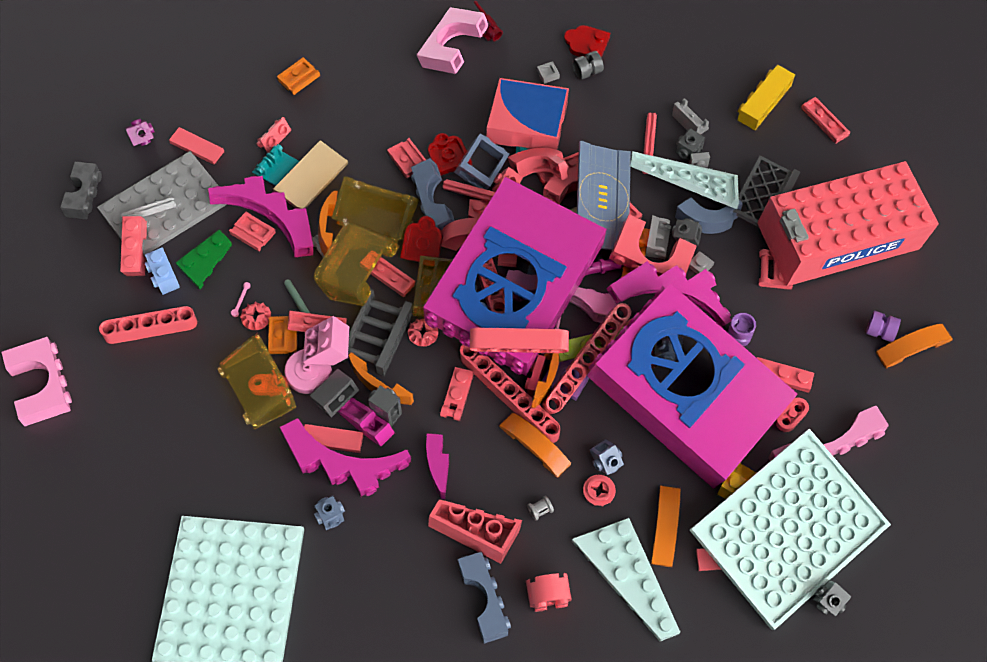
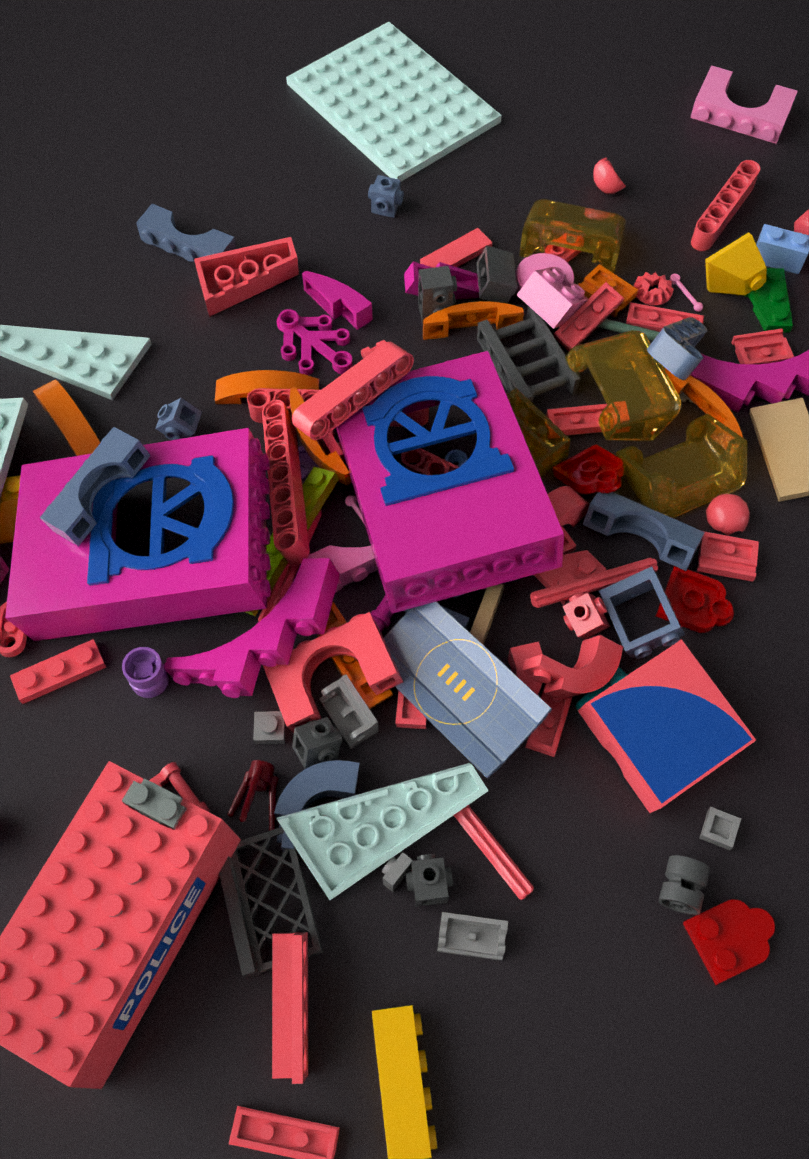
camera: 135 degrees right, 0 degrees up
dark pink arch [280,418,411,496] -> none
coral brick [526,573,572,612] -> none
light grey bush [527,495,554,521] -> none
coral gear [583,475,616,507] -> none
none -> sand blue arch [40,427,150,547]
none -> dark red plant [228,760,279,831]
none -> coral fence [272,932,308,1084]
none -> dark pink plant [276,309,353,375]
none -> coral hair [593,157,626,194]
none -> coral tile [626,302,704,332]
none -> sand blue beam [647,317,708,380]
none -> yellow slope [705,232,767,295]
none -> coral hair [706,494,750,535]

